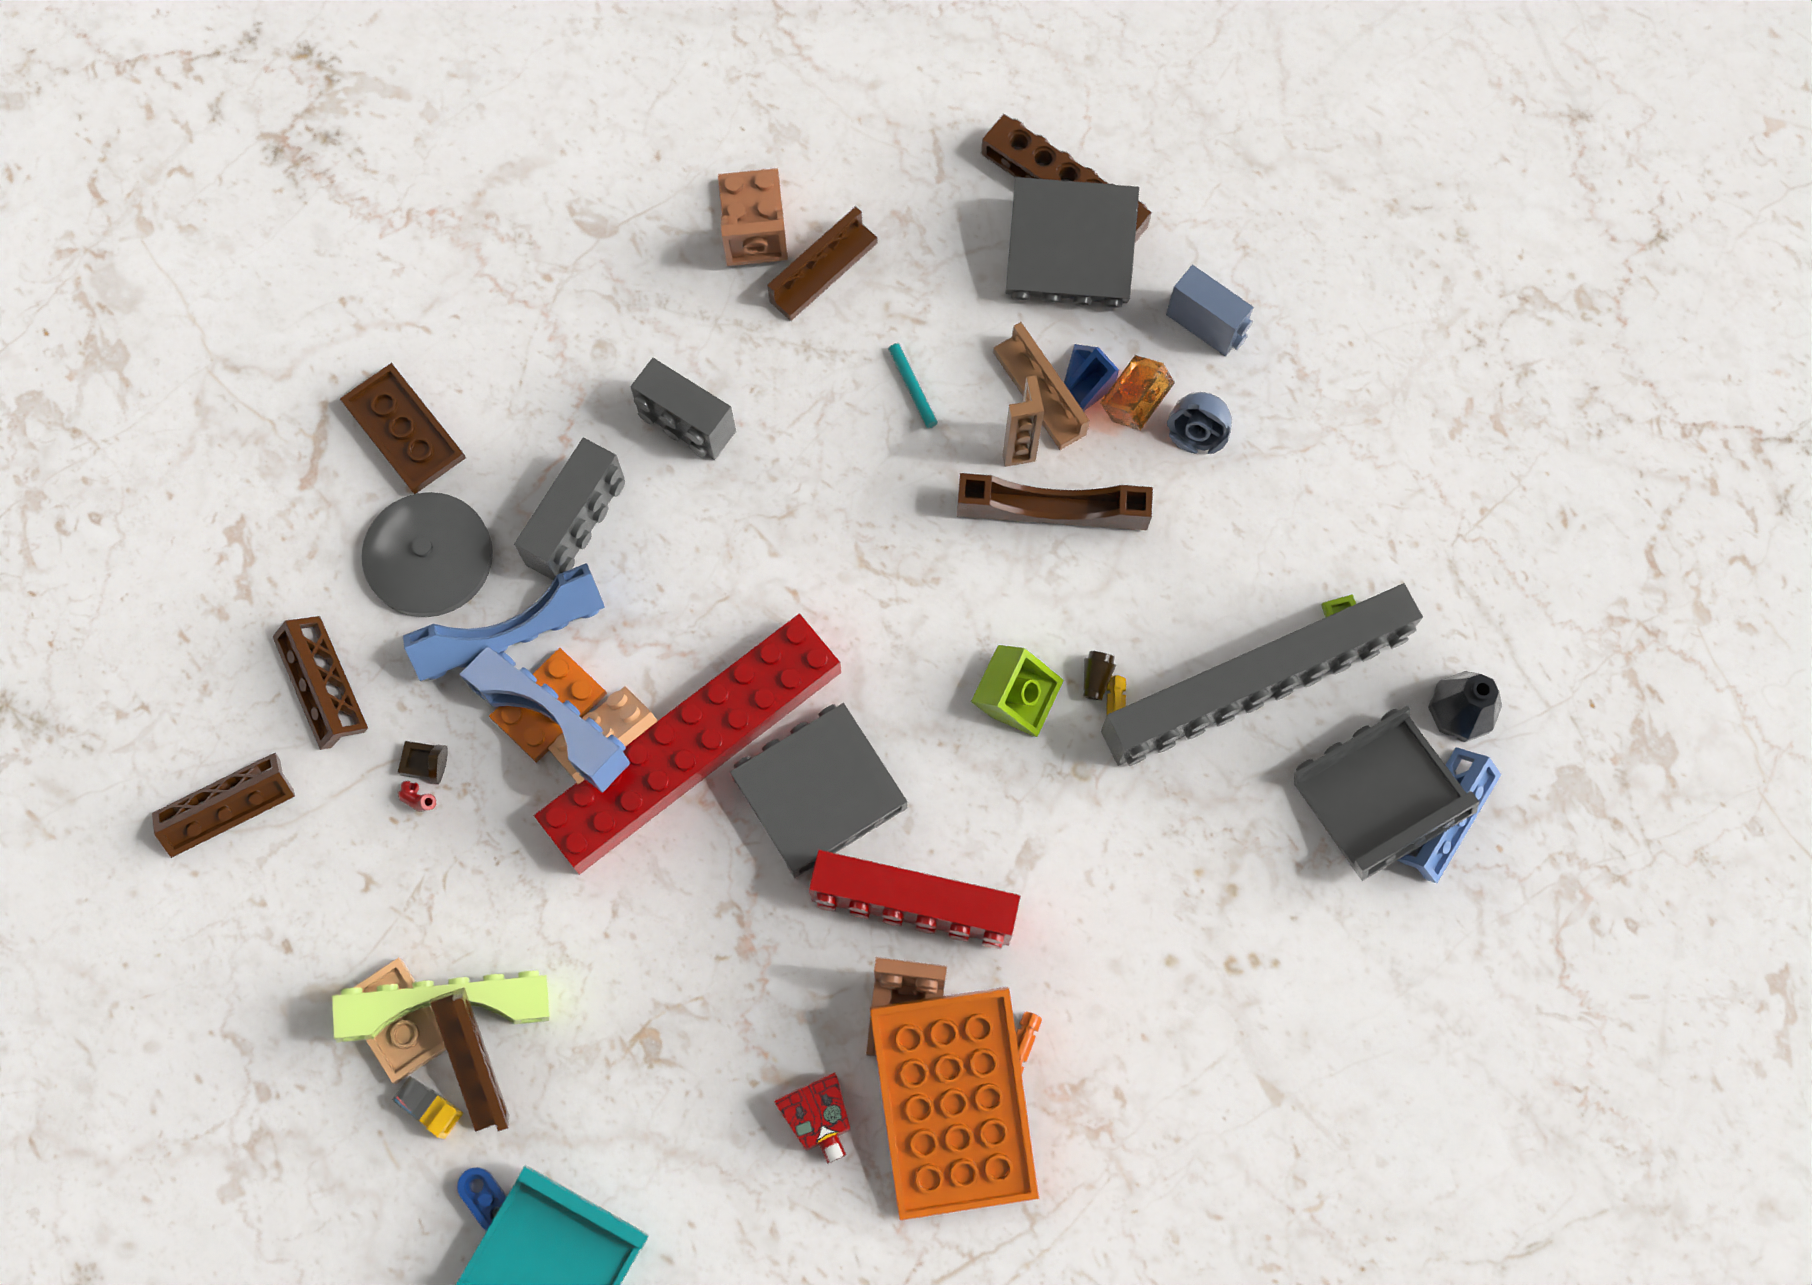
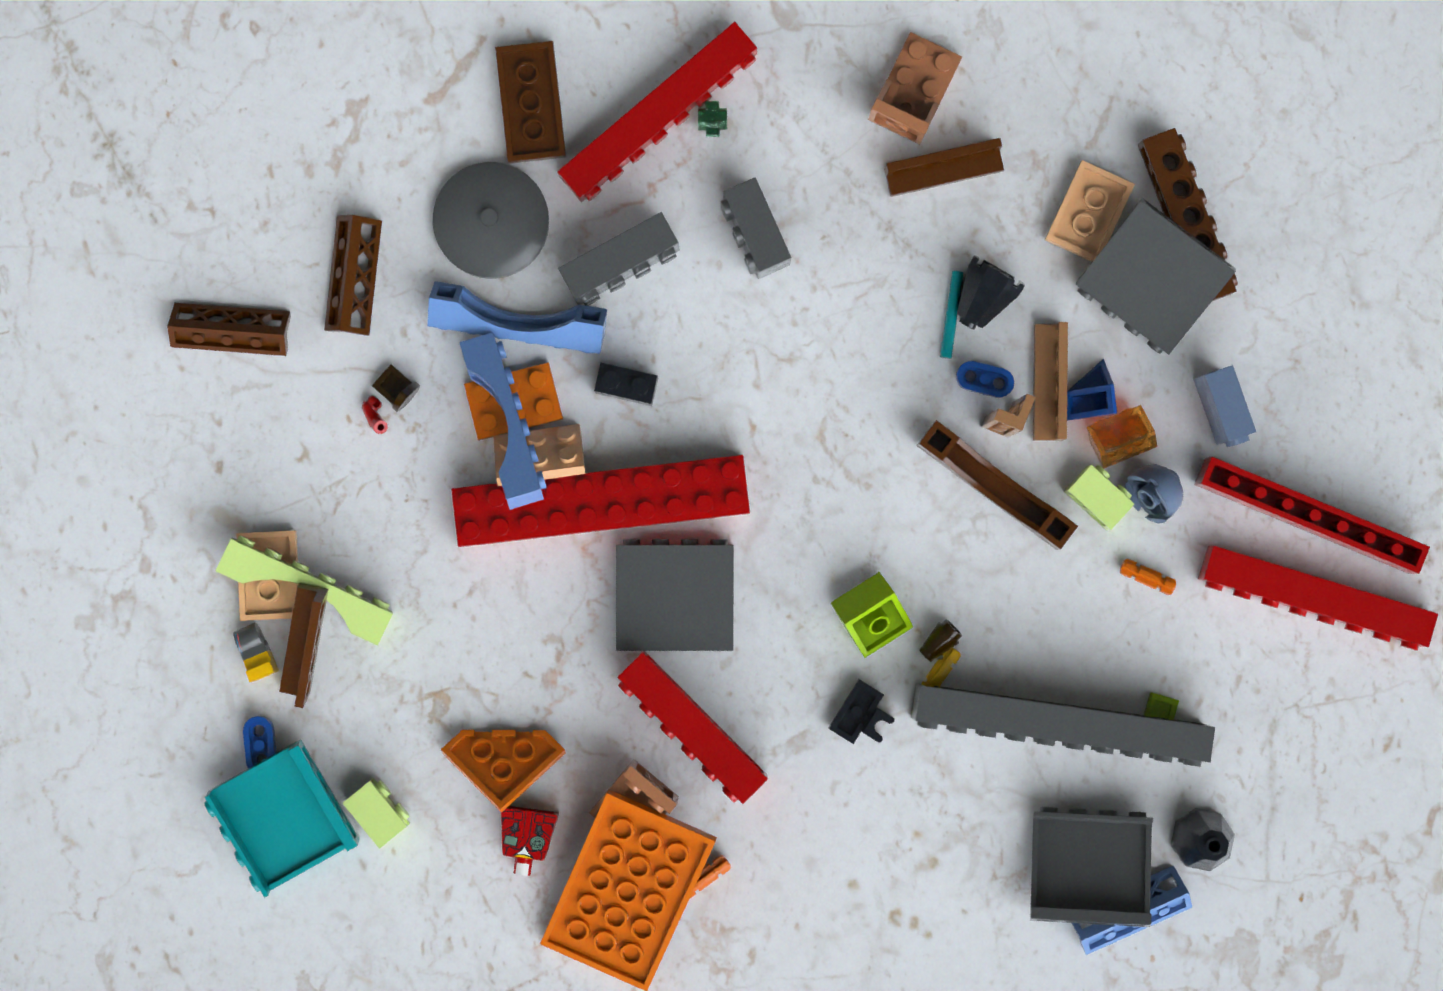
camera: 30 degrees right, 15 degrees up
none -> yellowish green brick [343,778,410,849]
none -> orange plate [441,730,566,813]
none -> red brick [557,22,757,202]
none -> black brick [594,363,659,406]
none -> clear green gear [698,101,727,137]
none -> black plate [828,679,895,744]
none -> blue plate [956,361,1014,398]
none -> black cone [957,255,1025,330]
none -> light nougat plate [1045,160,1135,262]
none -> yellowish green brick [1064,465,1134,530]
none -> orange axle [1120,559,1176,595]
none -> red brick [1194,457,1430,574]
none -> red brick [1198,546,1438,651]

